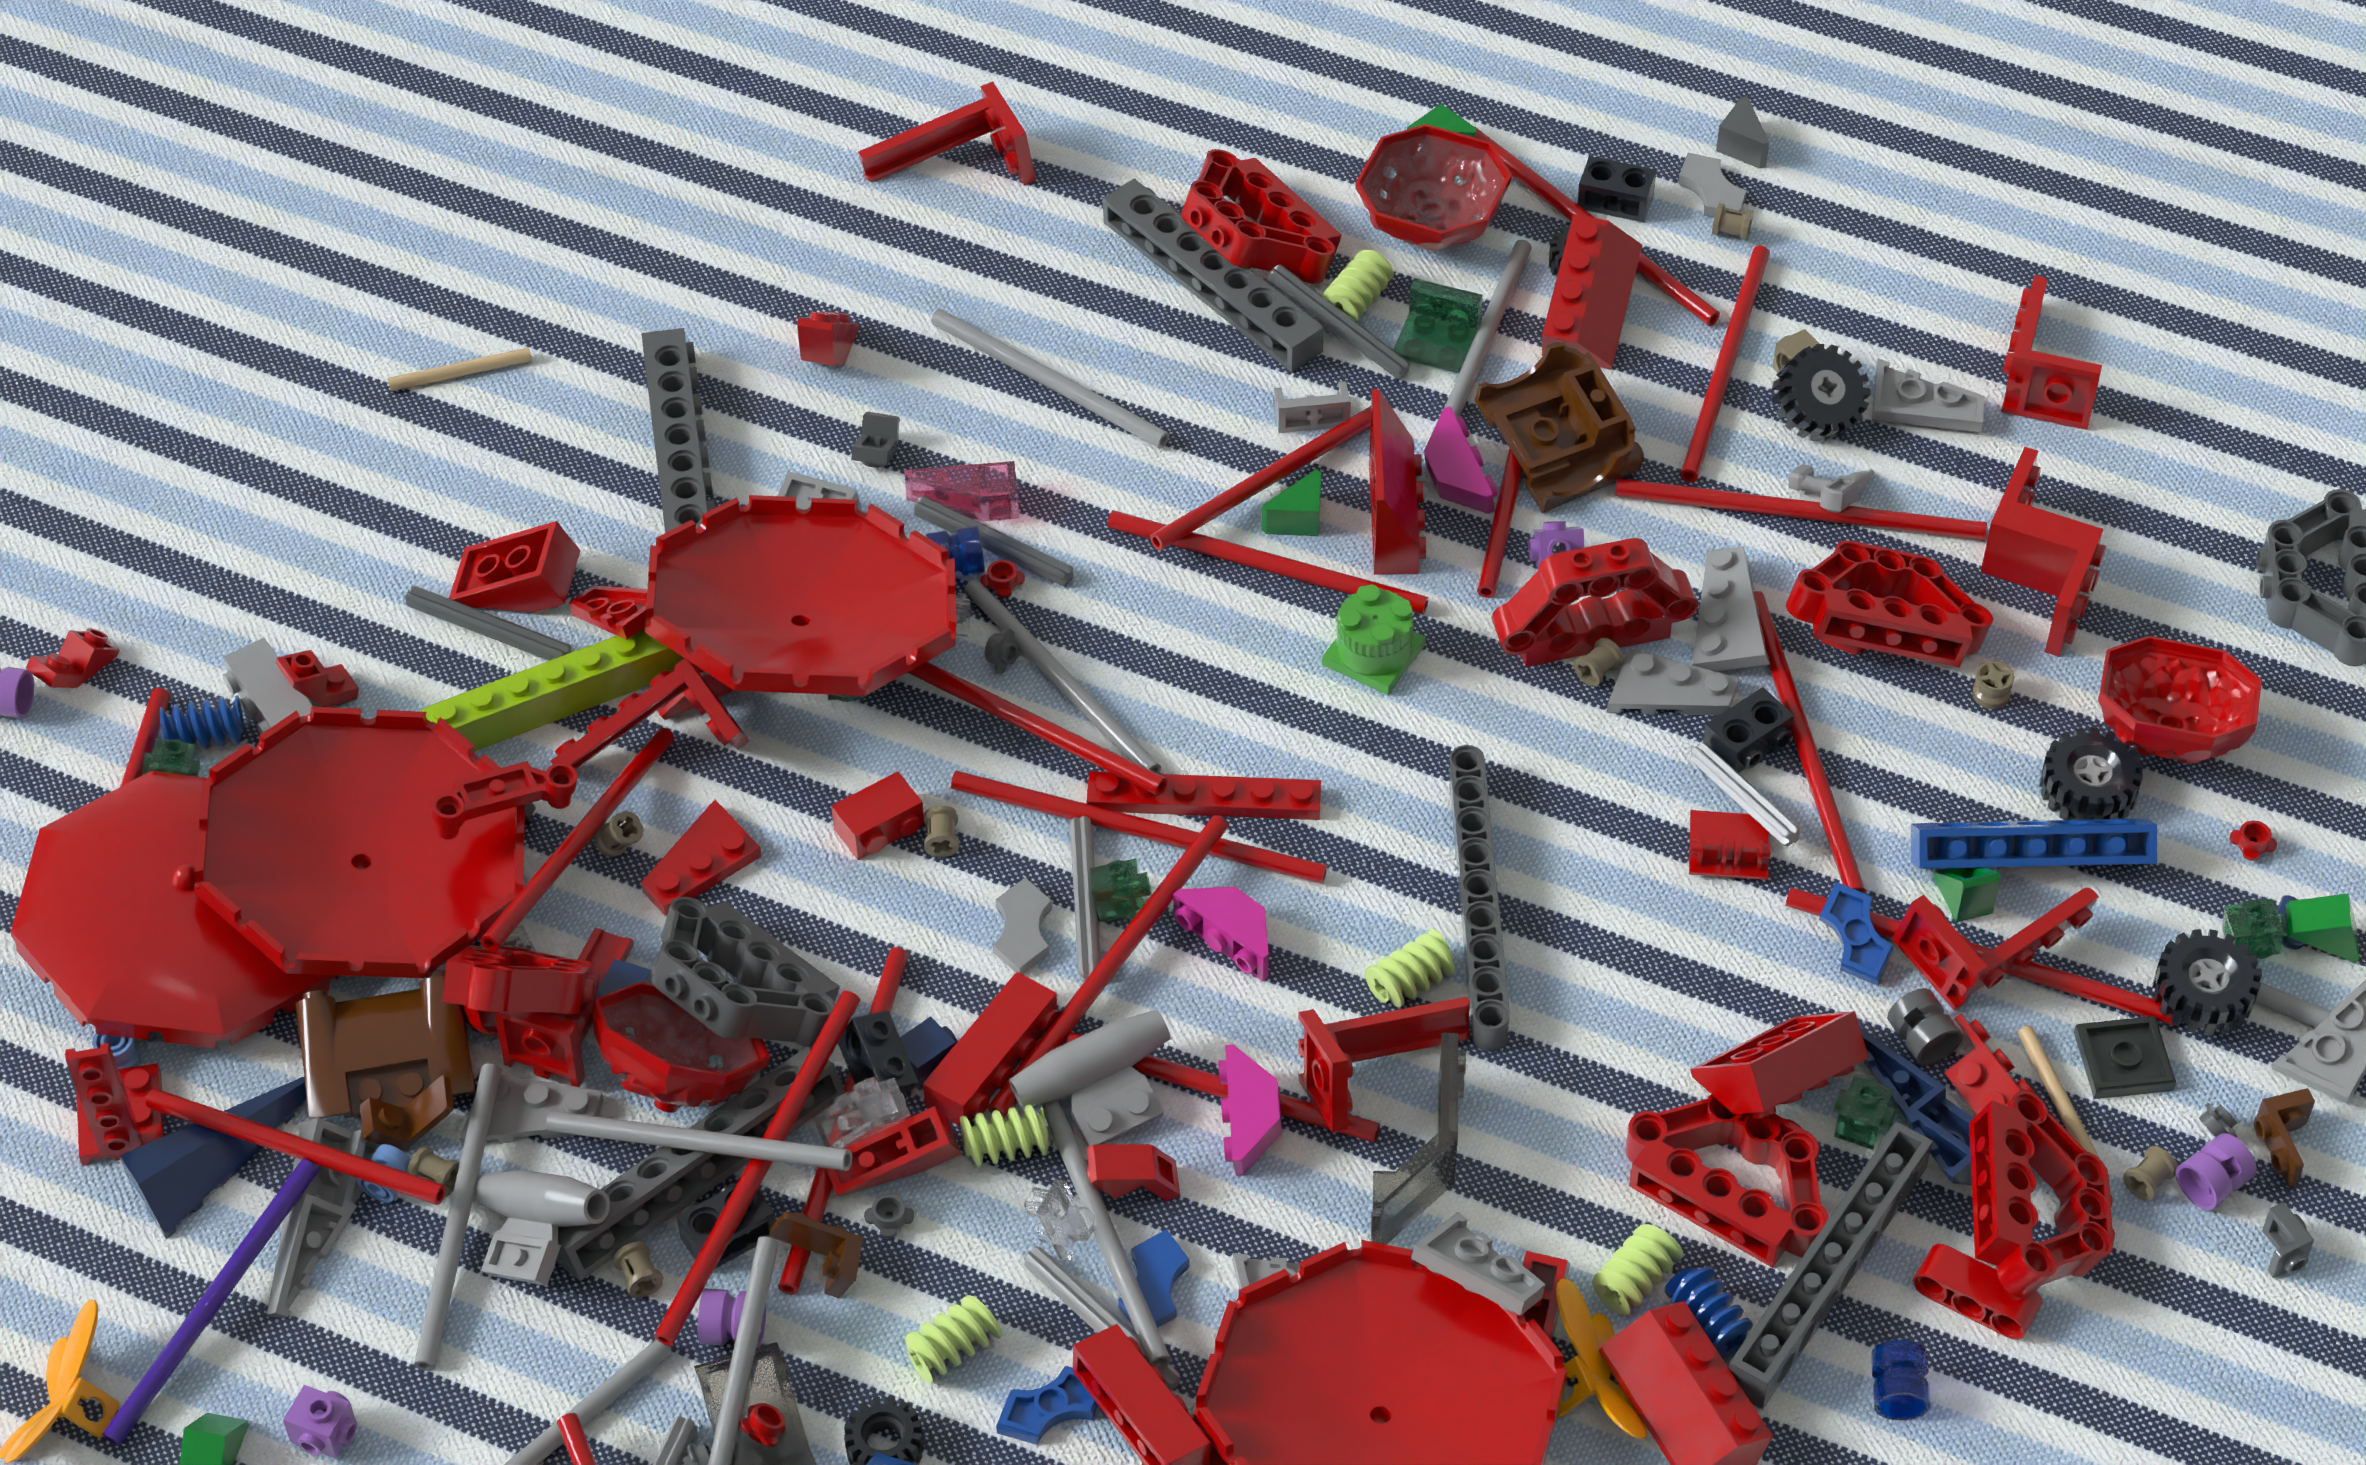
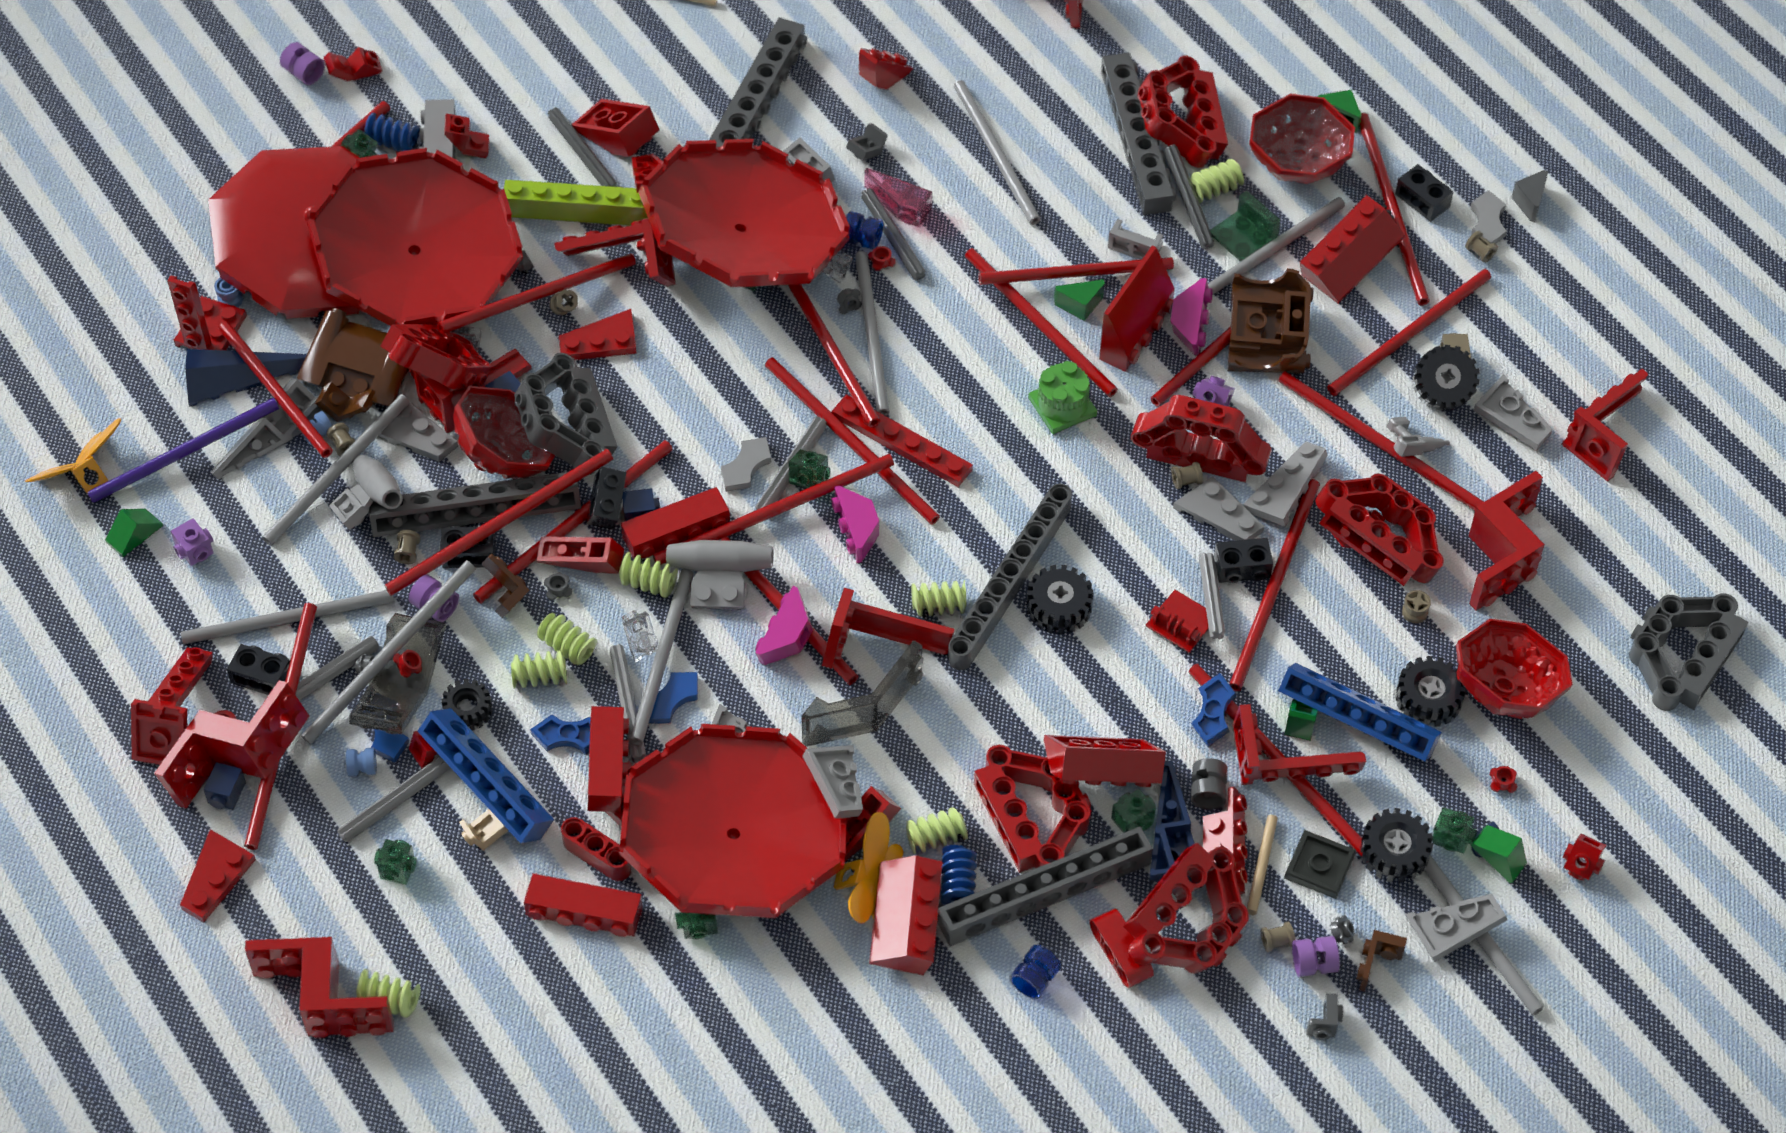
camera: 30 degrees right, 5 degrees up
red plate [432,761,578,840] -> none
light grey piece [546,1111,852,1171] -> none
clear brick [813,1077,911,1149] -> none
red brick [831,771,925,860] -> none
dark tan bush [923,805,959,857] -> none
red slope [1087,1144,1180,1202] -> none
none -> yellowish green piece [537,613,597,665]
none -> black wheel [1026,565,1094,634]

